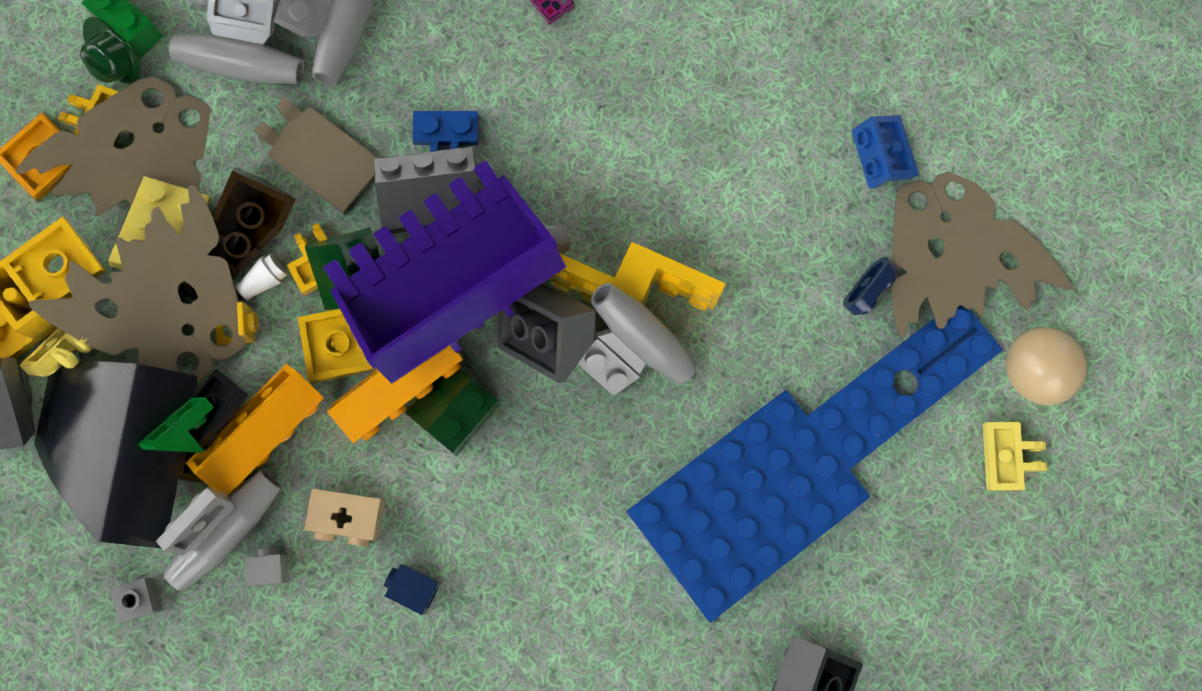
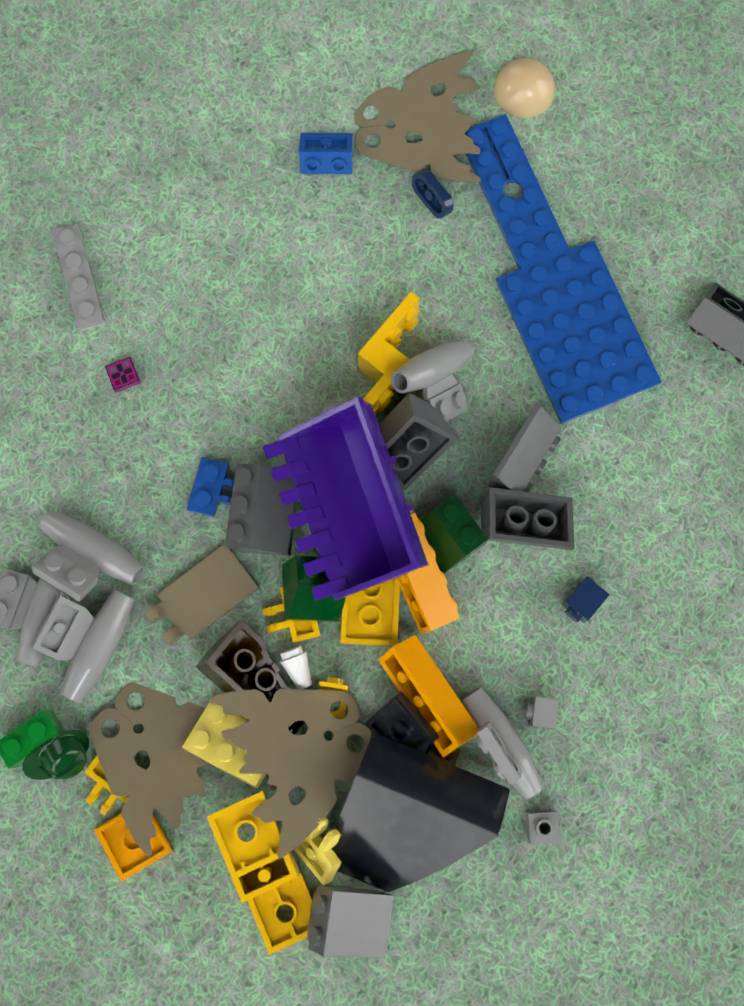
camera: 70 degrees left, 0 degrees up
green slope [138,397,214,453] -> none
tan brick [304,489,385,547] -> none
light yellow hinge [982,422,1048,491] -> none
none -> dark grey slope [481,487,575,550]
none -> slope [488,403,561,492]

